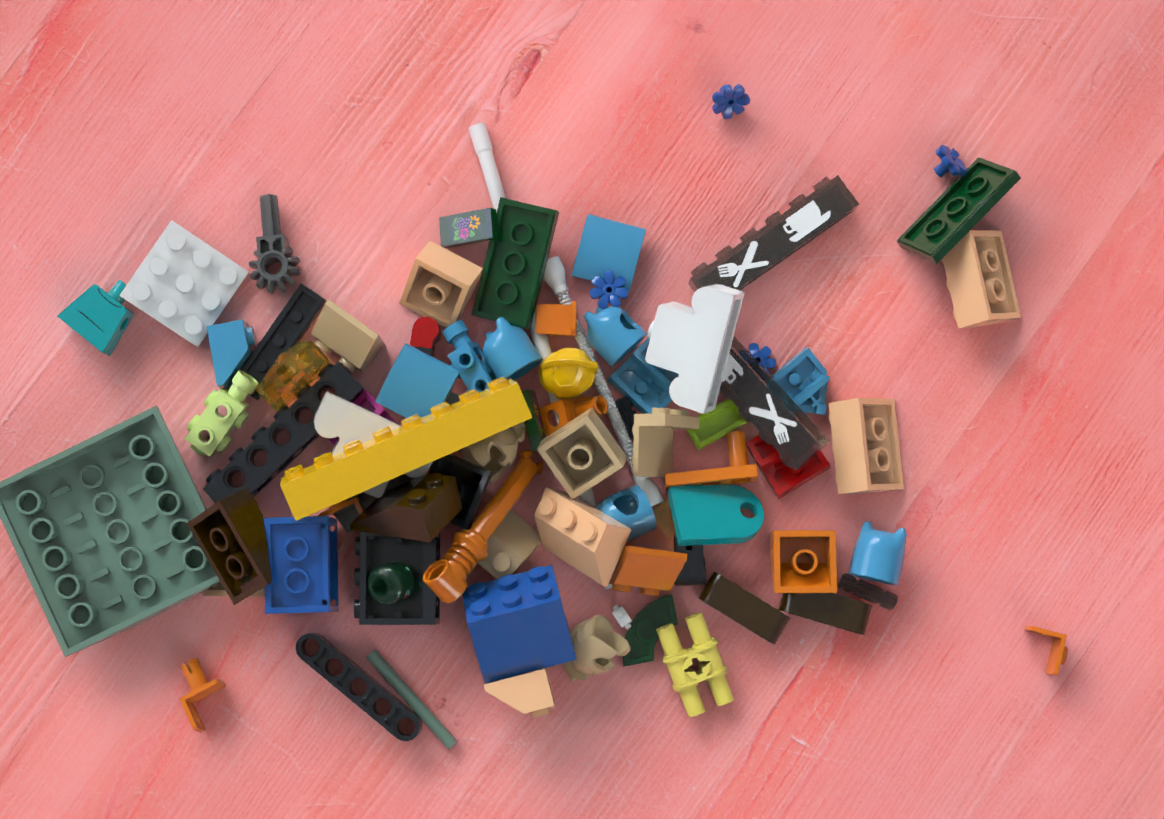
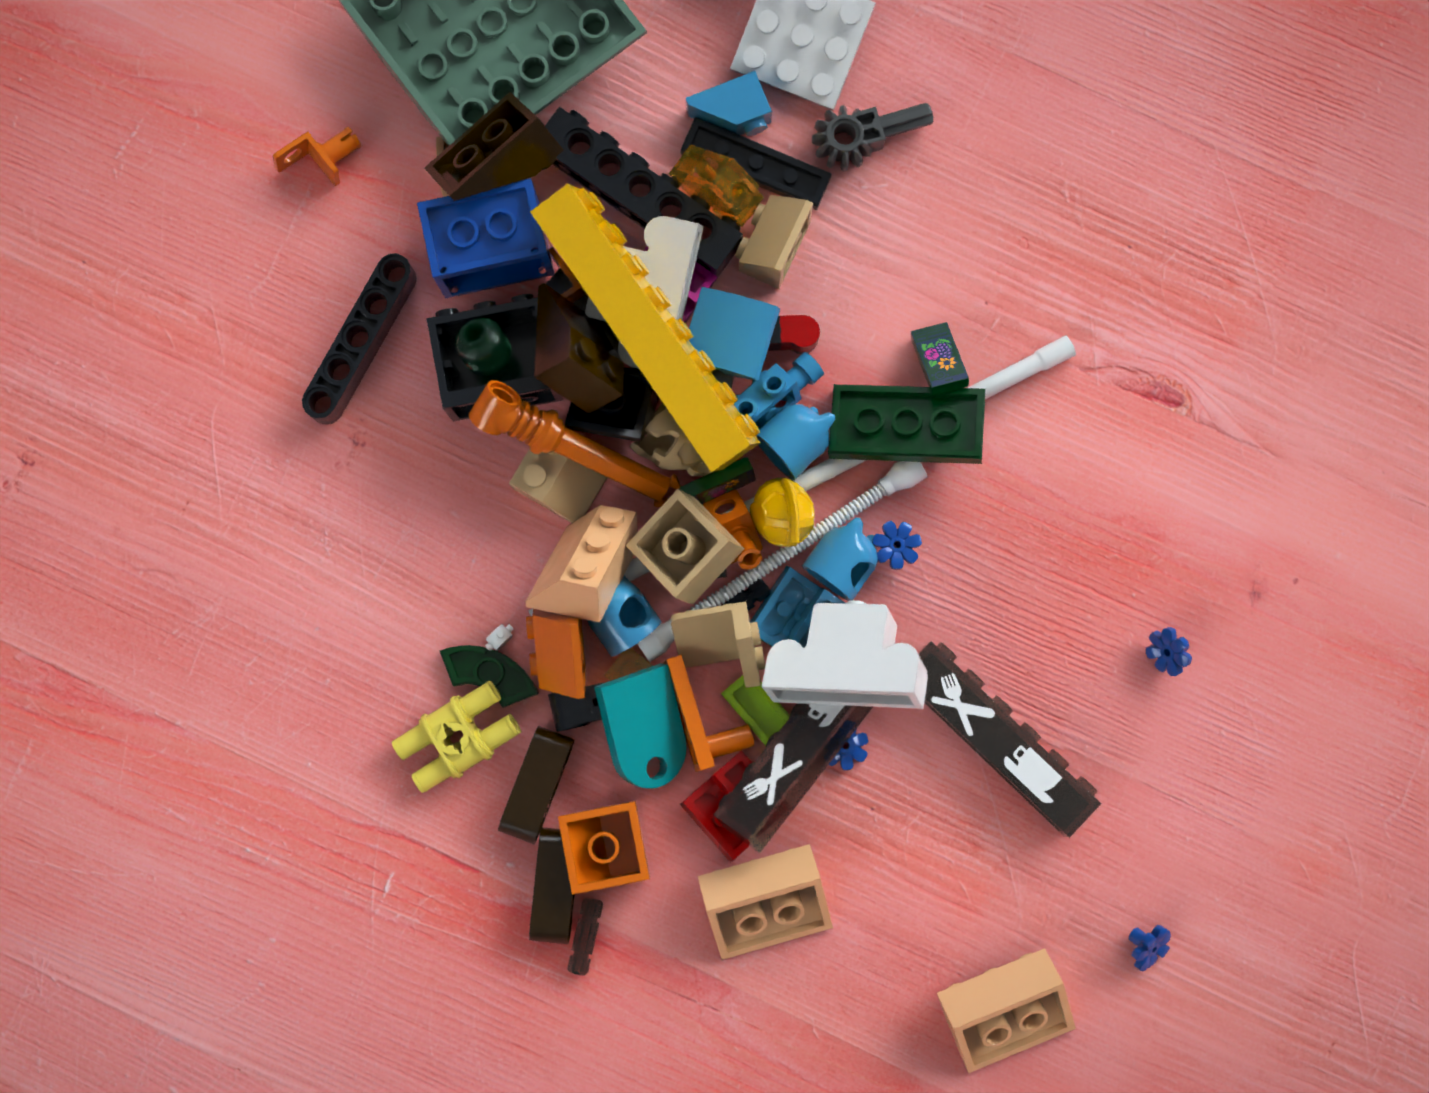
camera: 85 degrees right, 0 degrees up
yellowish green brick [185,370,259,457] -> none
sand green bar [366,649,458,750] -> none
light nougat slope [399,241,483,328] -> none
blue container [462,565,577,684] -> none
light nougat slope [484,668,555,718] -> none
orange bracket [536,301,578,336] -> none
tan helmet [563,615,631,681] -> none
dark azure slope [571,214,646,291] -> none
dark azure slope [760,347,830,415] -> none
dark azure piece [848,521,907,586] -> none
dark green tile [897,158,1021,264] -> none

